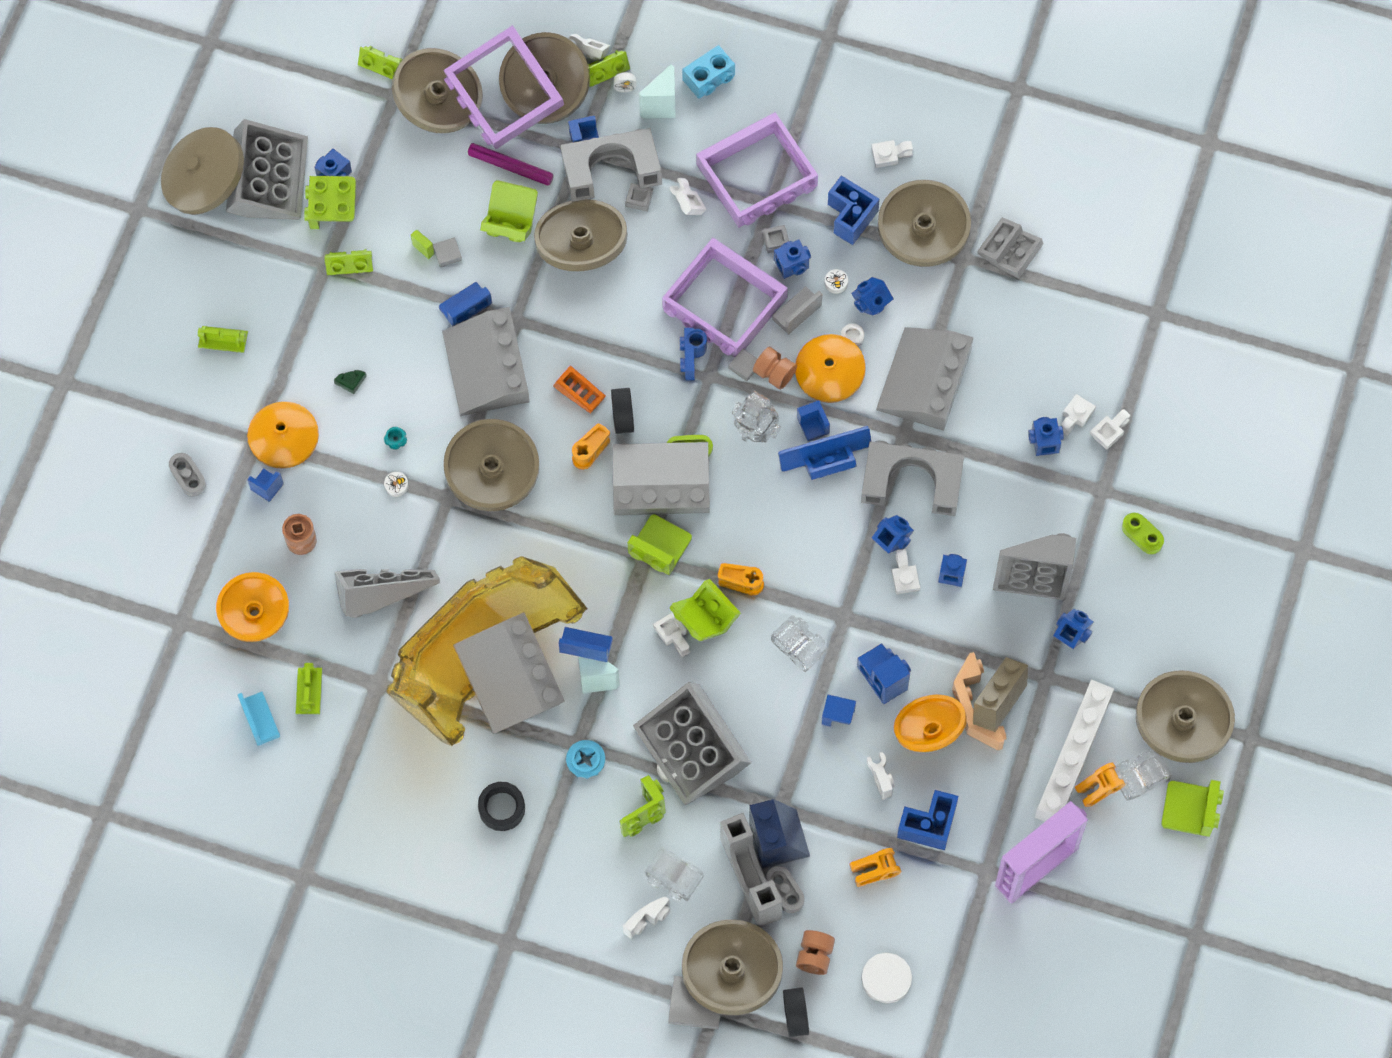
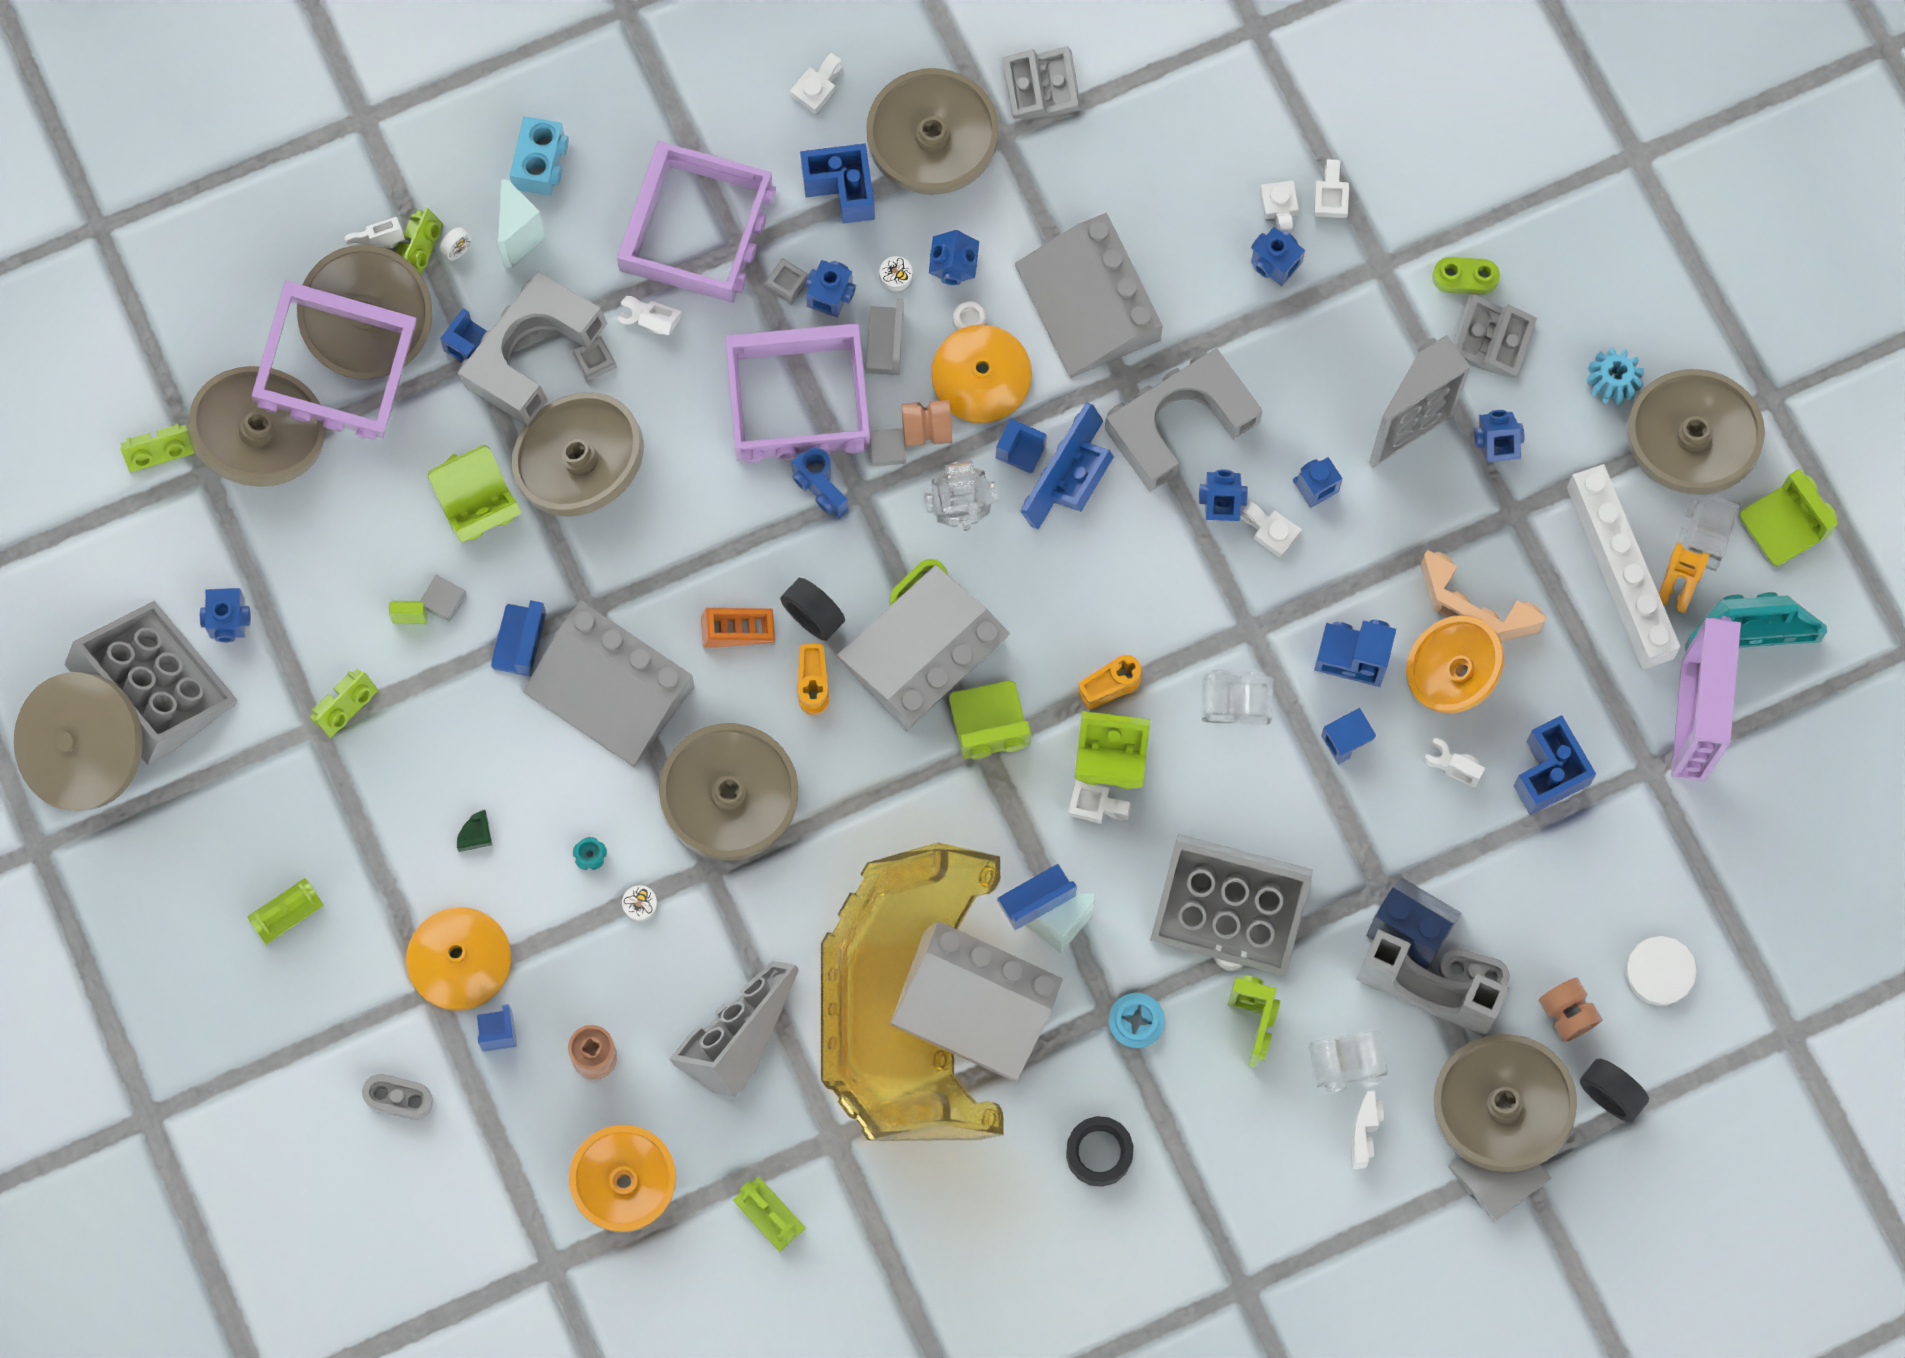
camera: 45 degrees left, 5 degrees up
medium azure panel [237,692,280,746] -> none
lime bracket [304,176,356,229] -> none
magenta axle [468,143,553,186] -> none
light orange piece [849,848,902,887] -> none
dark tan brick [973,657,1028,732] -> none
none -> light grey slope [1453,294,1537,378]
none -> medium azure gear [1586,347,1644,406]
none -> teal wedge [1685,592,1827,652]

